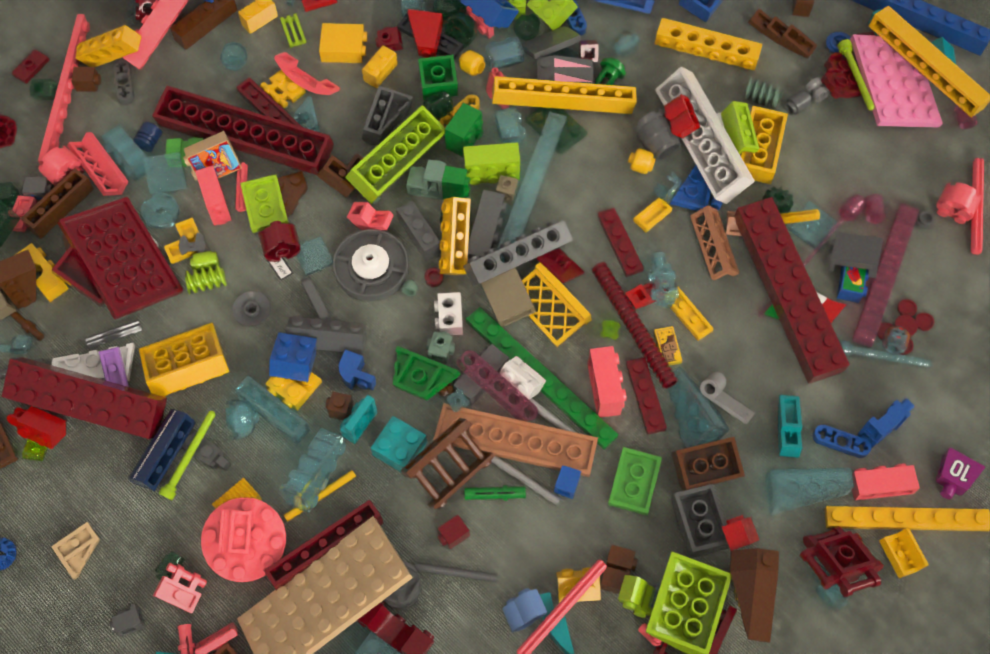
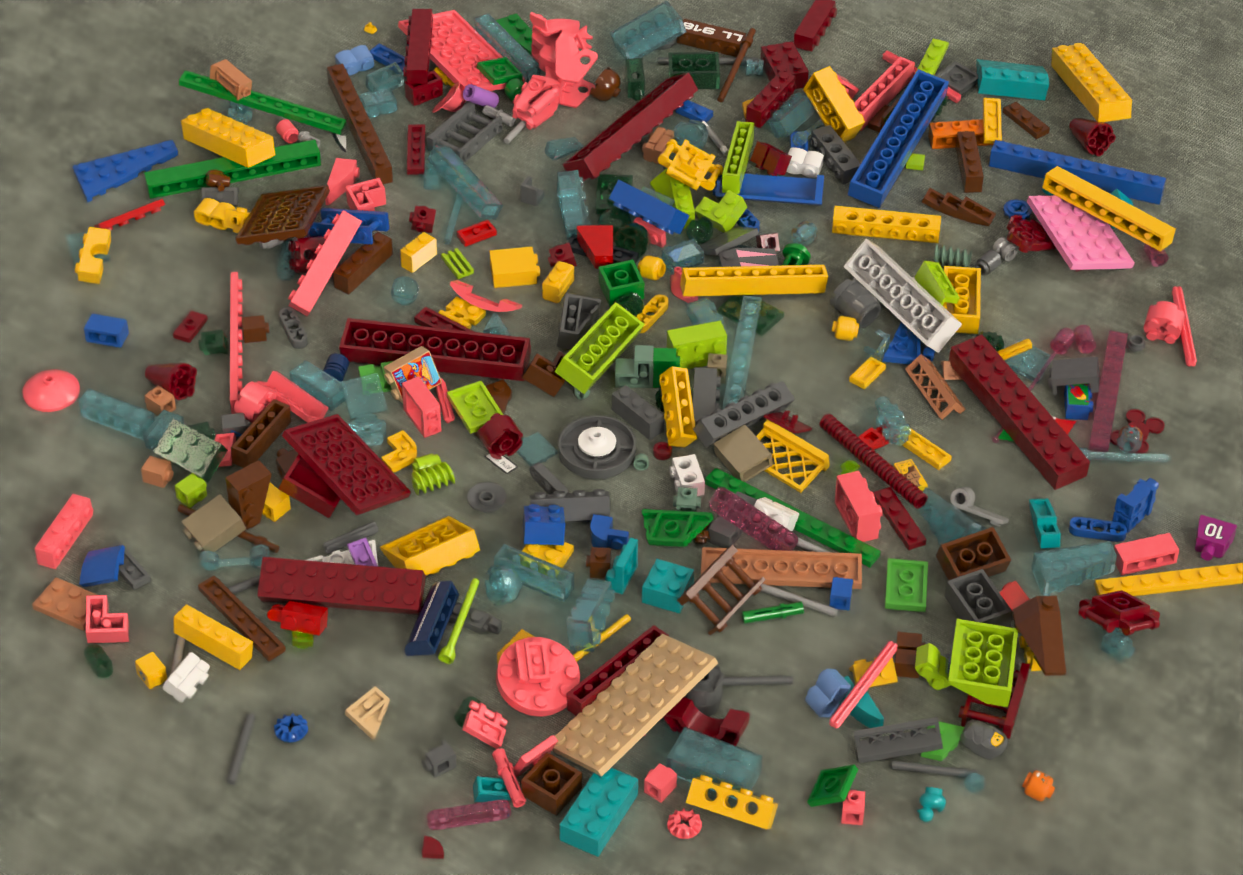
camera: 10 degrees left, 20 degrees down
yellow brick [75,25,142,67] -> none
dark grey piece [179,233,206,255] -> none
coral brick [347,202,394,230] -> none
dark red brick [437,515,470,550] -> none
green brick [445,103,484,158] -> none
clear light blue plate [447,389,469,412] -> none
dark red plate [597,207,644,277] -> none
coral arm [638,623,663,647] -> none
red brick [664,94,700,139] -> none
lime piece [837,39,875,111] -> none
yellow bracket [879,528,929,578] -> none

